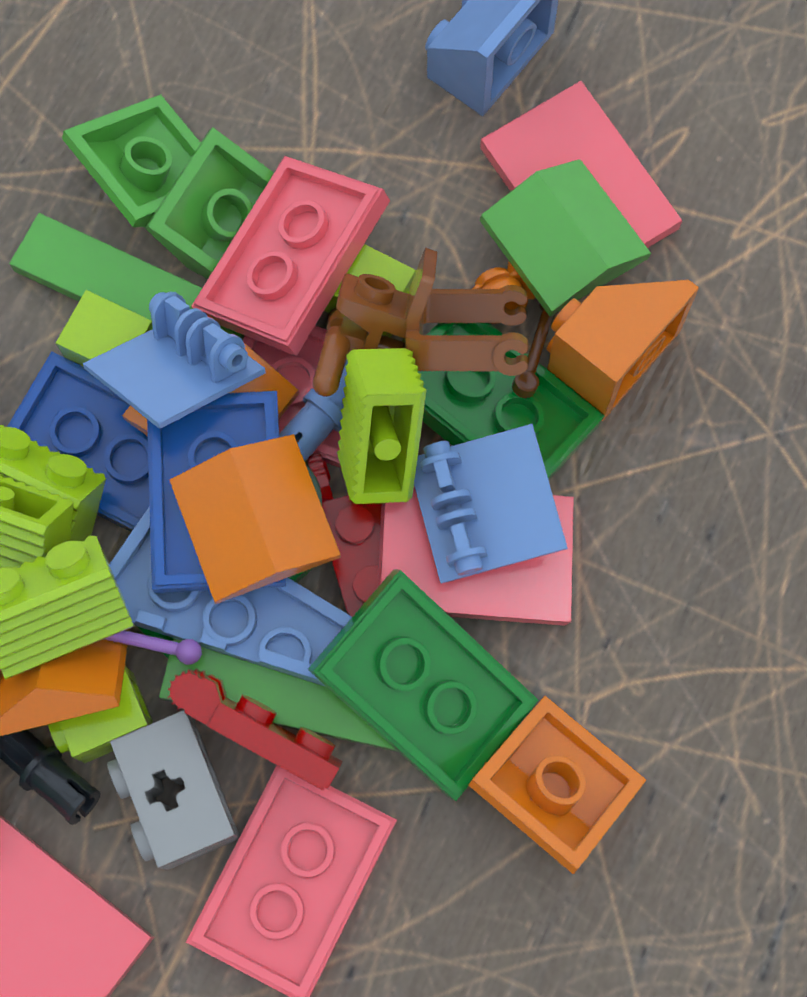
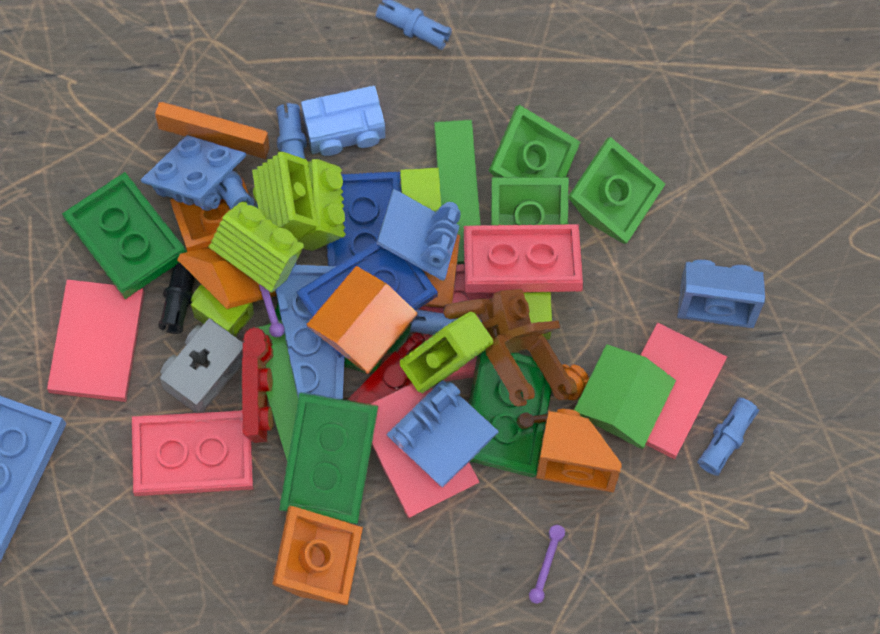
camera: 55 degrees right, 5 degrees down
none -> medium lavender hinge [529,525,565,603]
none -> bright green slope [568,137,665,244]
none -> medium blue pin [697,398,759,476]

